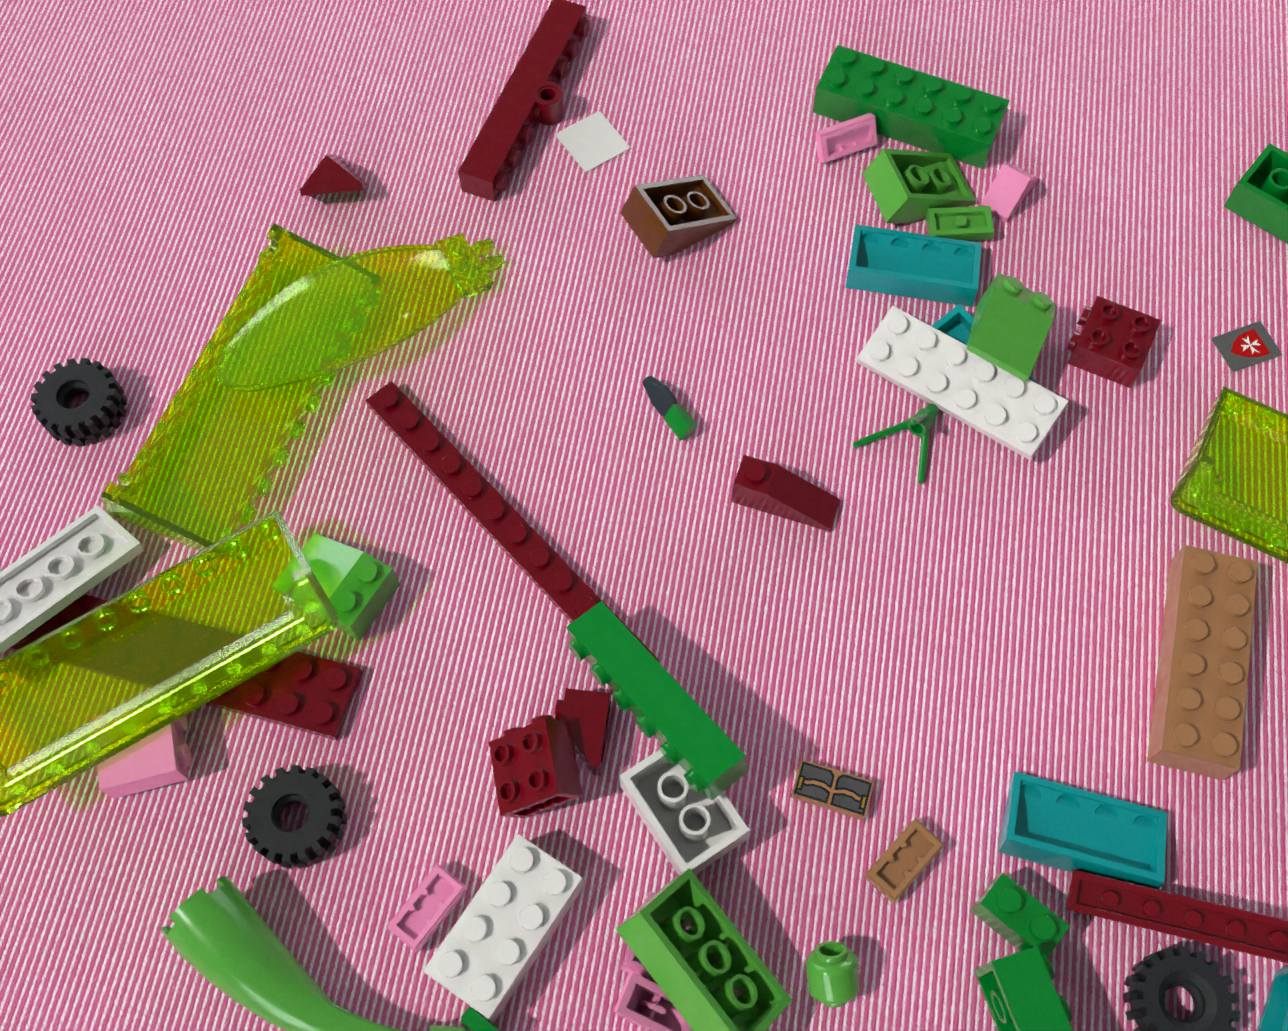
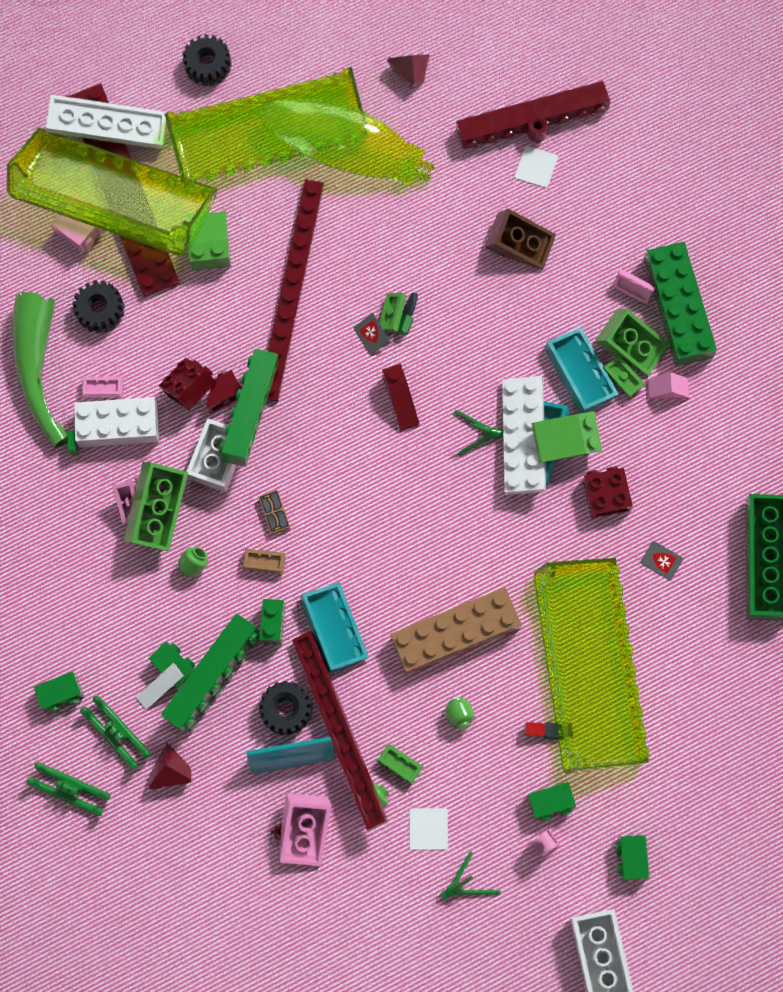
camera: 55 degrees right, 10 degrees up
none -> dark grey sticker [354,313,389,355]
none -> bright green plate [379,293,407,332]

